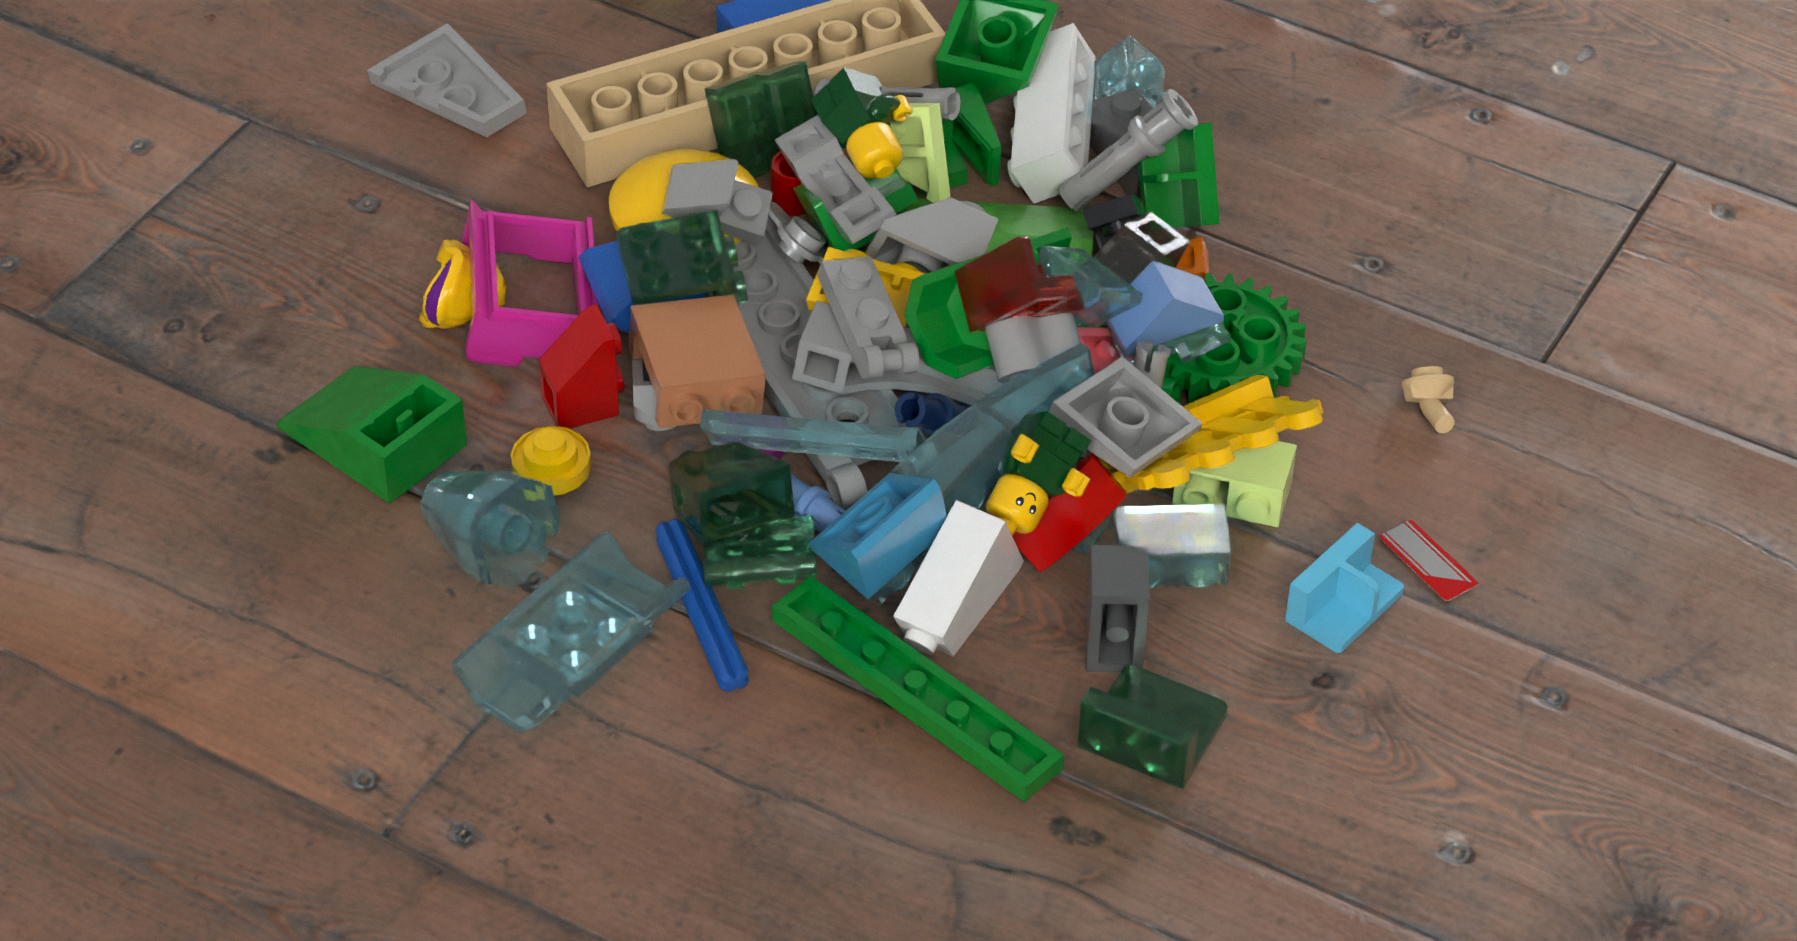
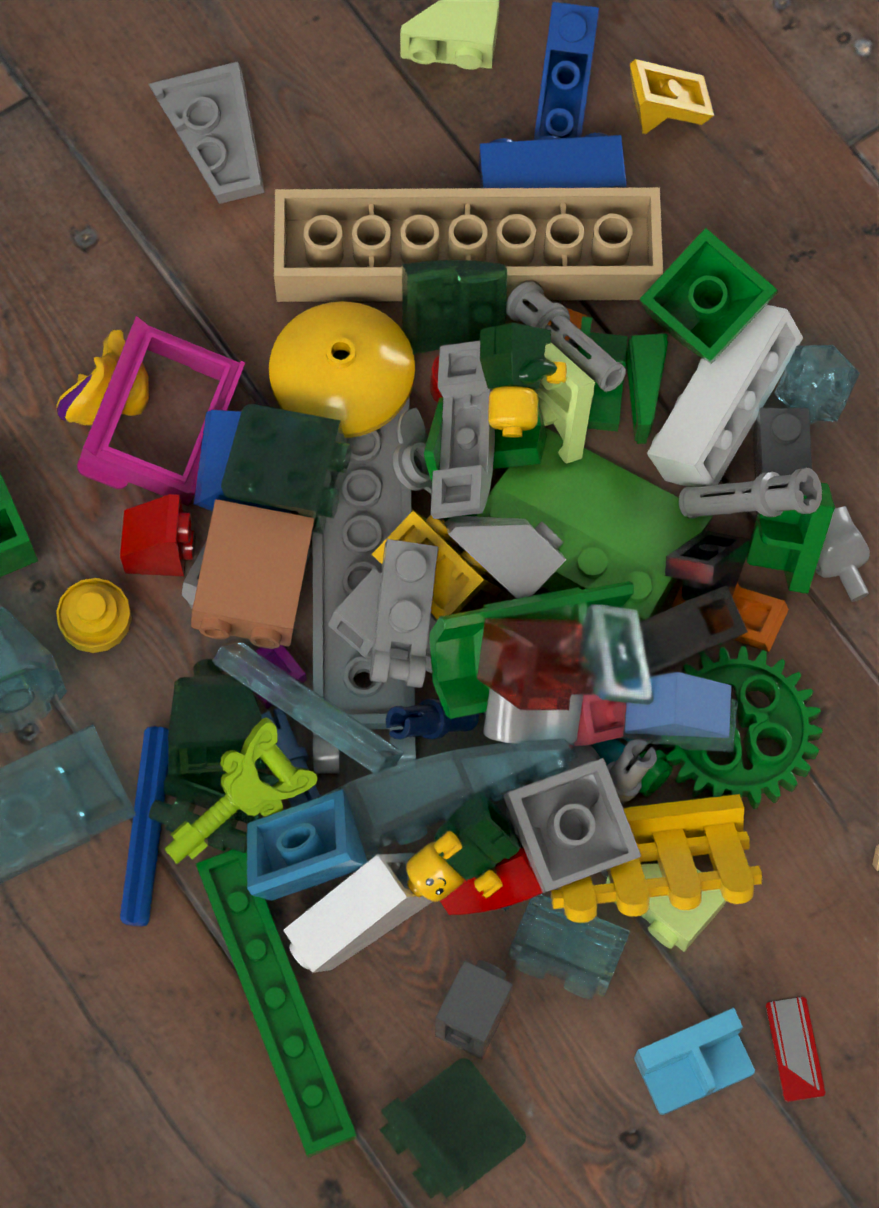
camera: 25 degrees right, 25 degrees up
light grey slope [662,159,773,245] -> none
none -> lime piece [164,718,318,864]
none -> light grey piece [815,506,870,602]

